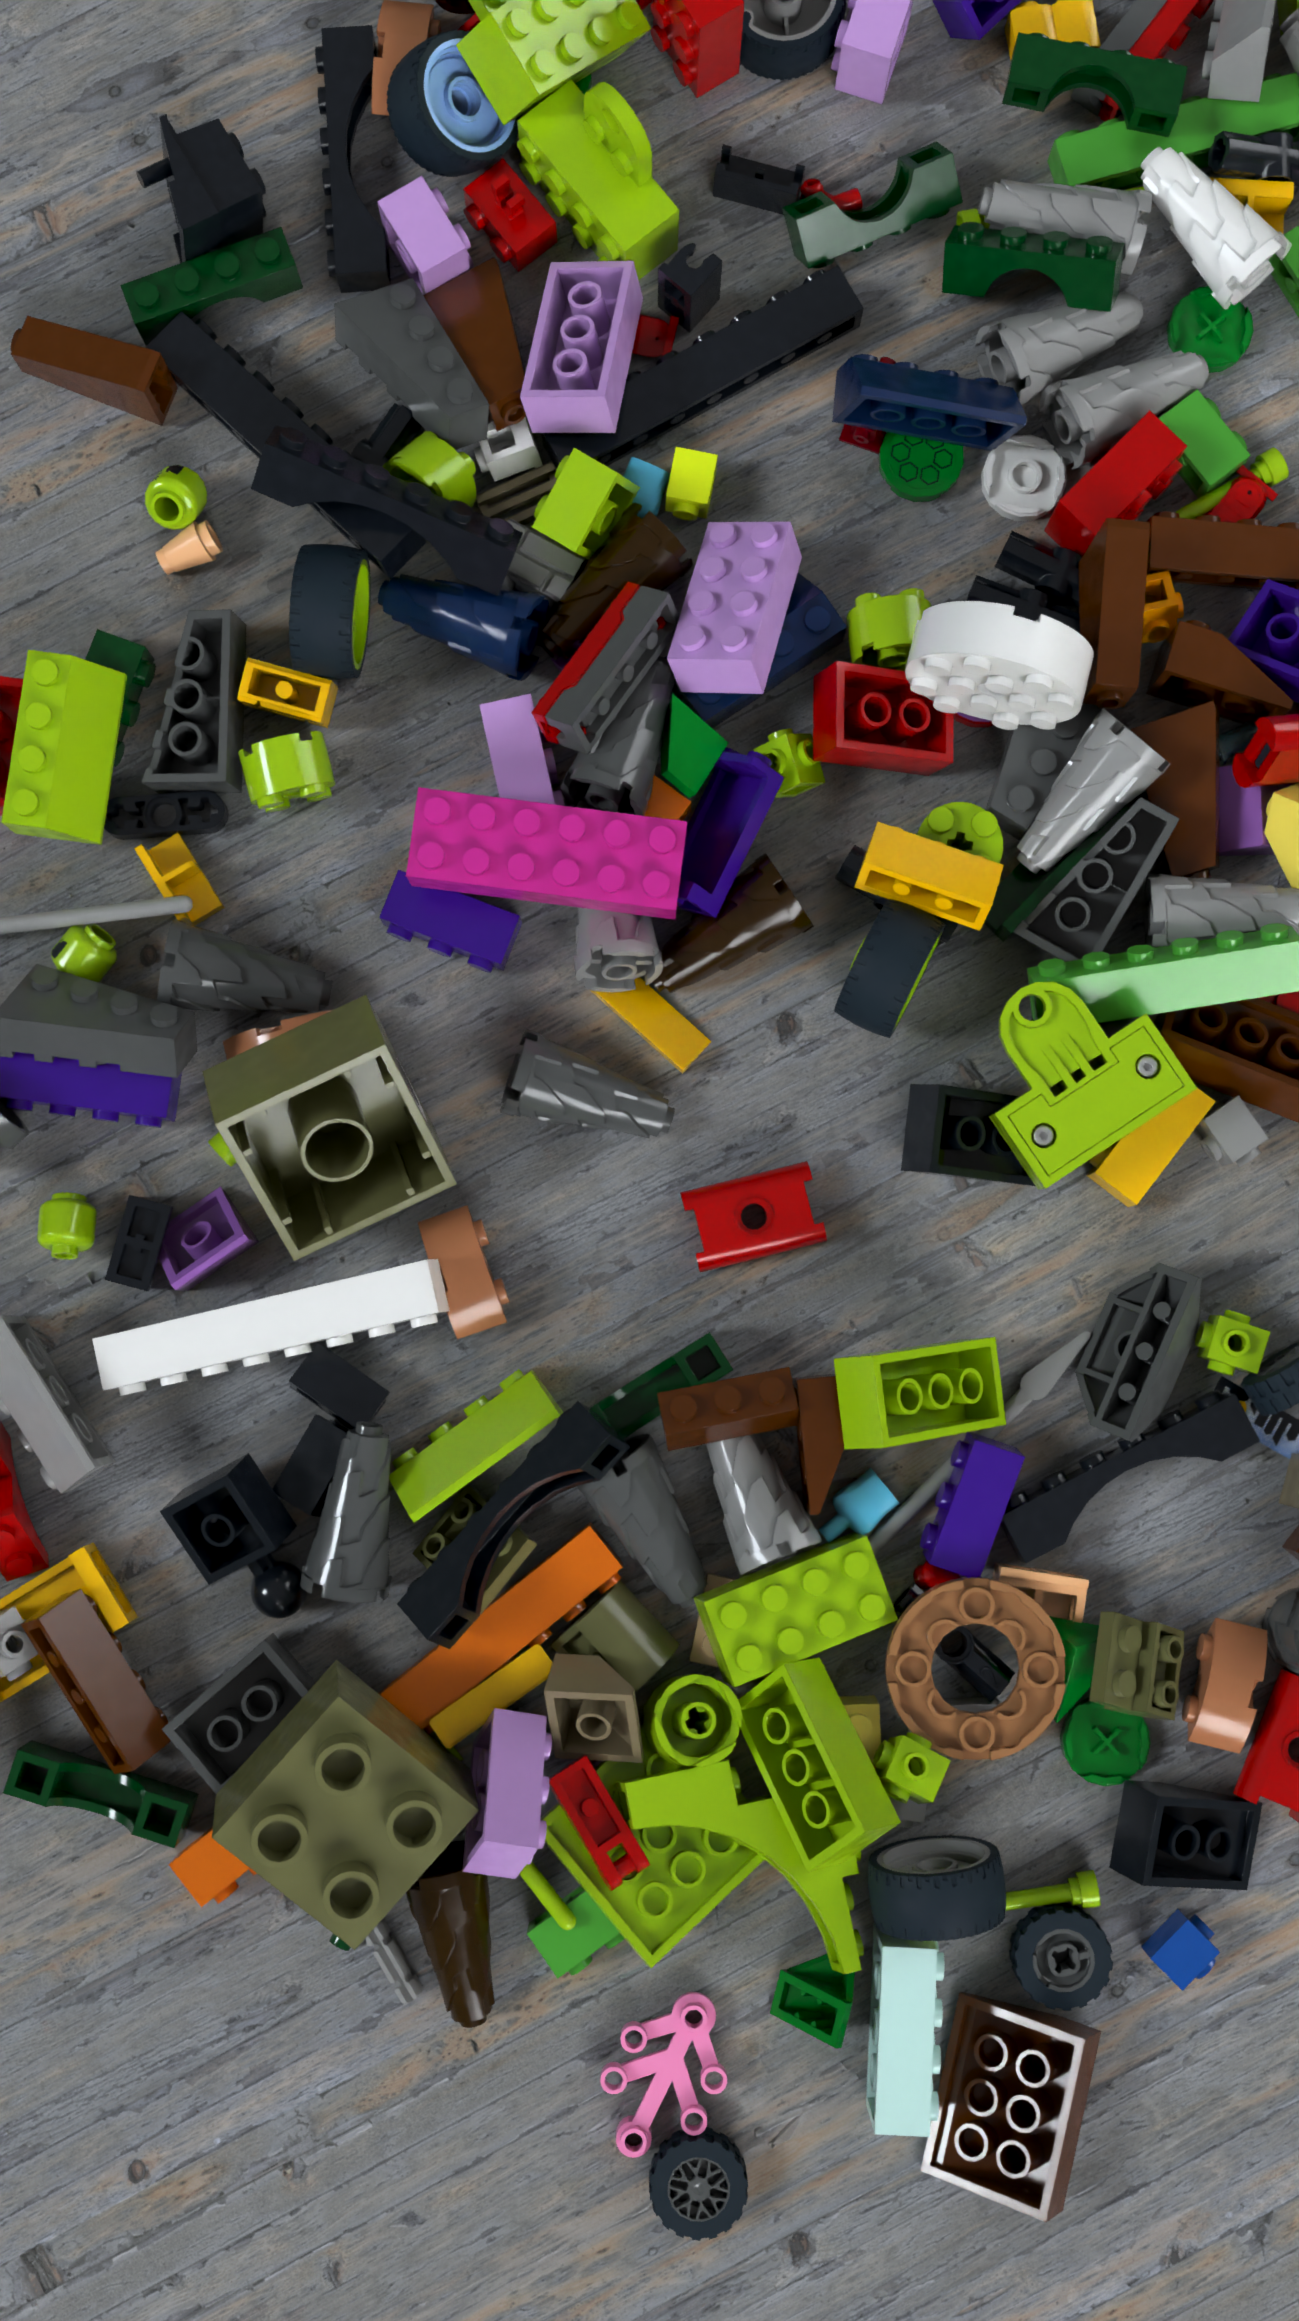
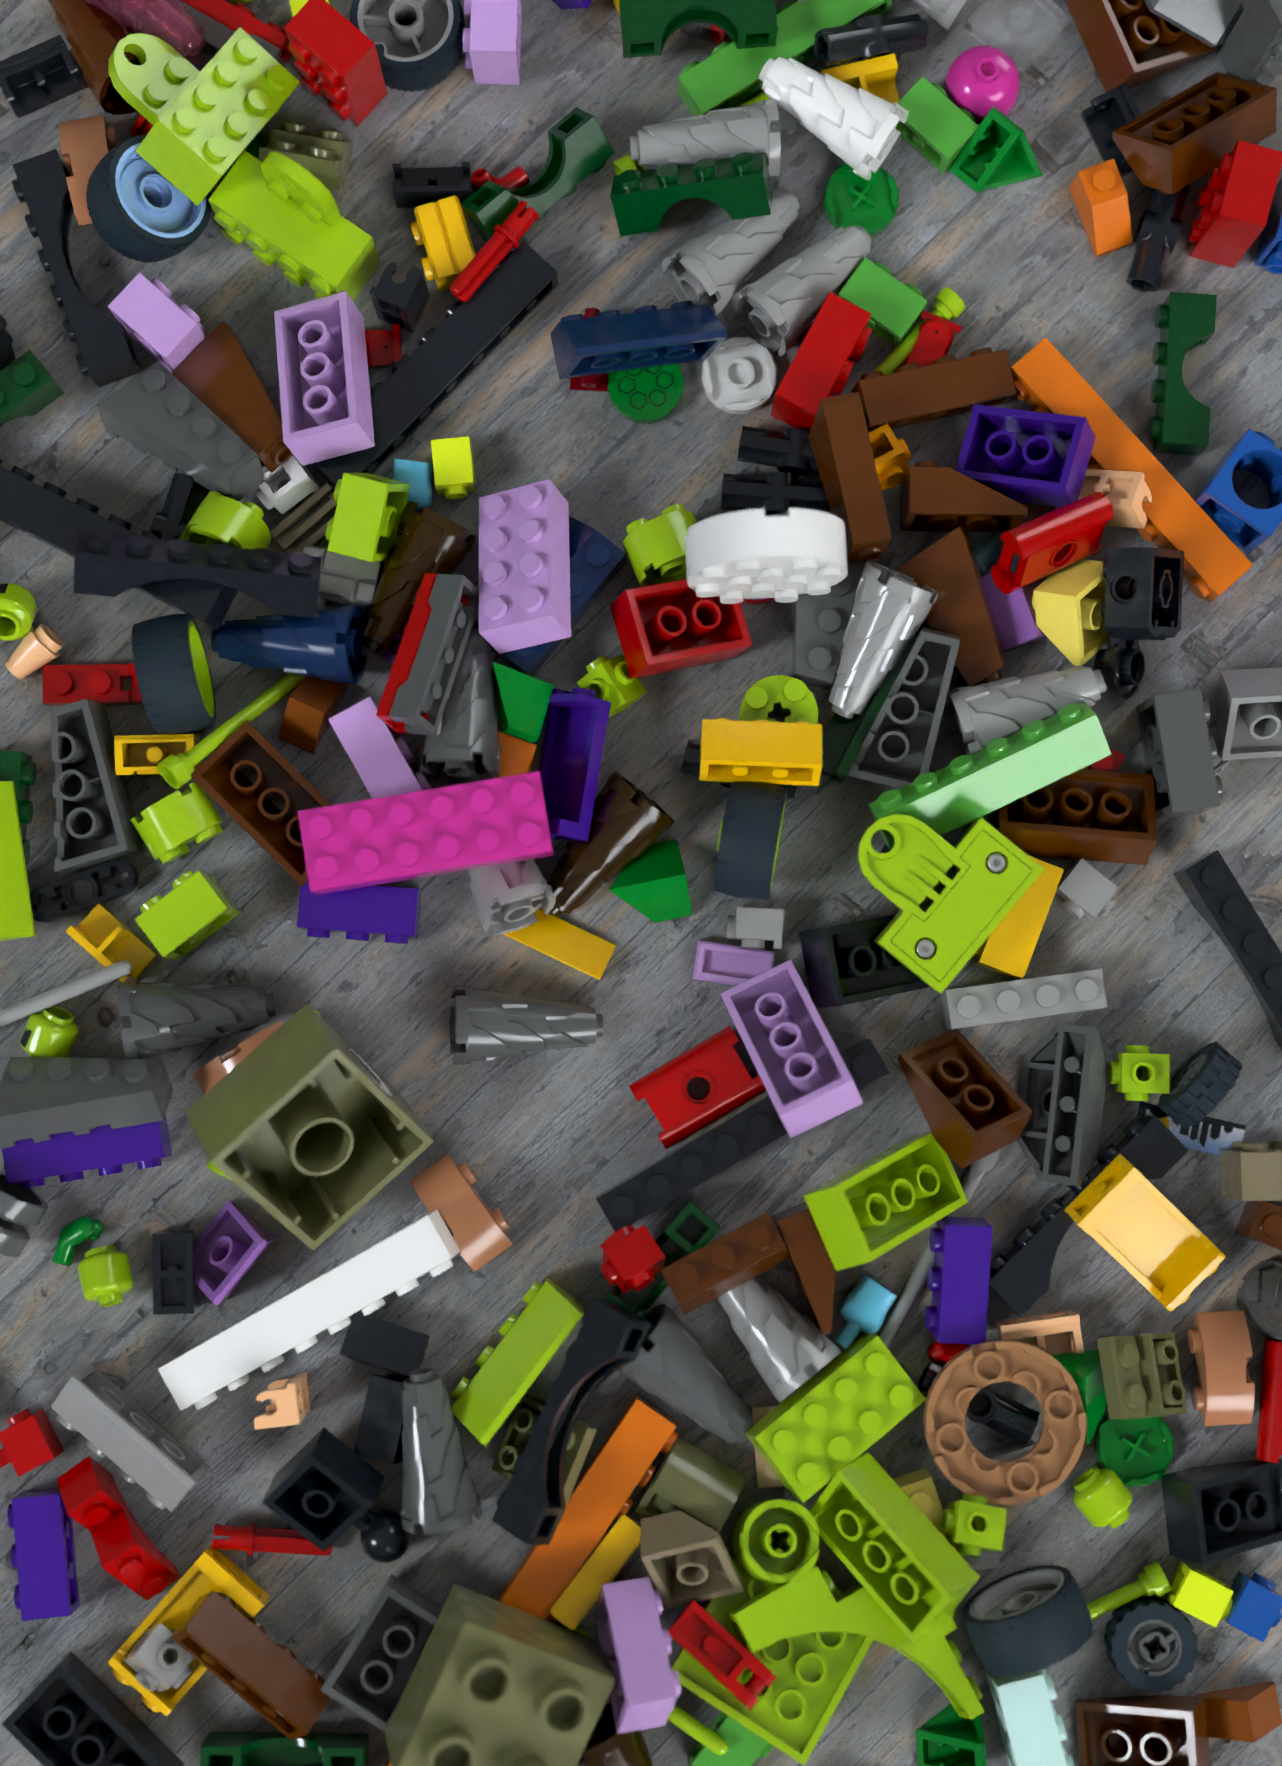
camera: 20 degrees left, 0 degrees up
red brick [463,158,558,272] -> none
none -> red plate [43,663,144,706]
none -> green arm [52,1216,103,1266]
none -> lime brick [134,870,241,960]
none -> lime piece [157,673,305,789]
none -> reddish brown slope [191,721,332,887]
none -> red axle [212,1523,333,1556]
none -> light nougat hinge [254,1372,311,1430]
none -> olive brick [258,121,353,190]
none -> dark orange slope [278,676,347,754]
none -> yellow brick [410,195,476,291]
none -> red axle [449,200,540,302]
none -> black brick [596,1038,890,1232]
none -> red brick [600,1225,666,1293]
none -> green slope [609,839,692,923]
none -> lavender tile [692,940,775,986]
none -> lavender brick [720,960,863,1139]
none -> light grey brick [726,907,784,950]
none -> reddish brown slope [897,1028,1033,1169]
none -> light grey brick [940,969,1108,1029]
none -> yellow panel [1064,1154,1226,1312]
none -> lime head [1072,1466,1132,1529]
none -> neon yellow brick [1163,1560,1234,1628]
none -> dark orange slope [1195,1681,1282,1742]

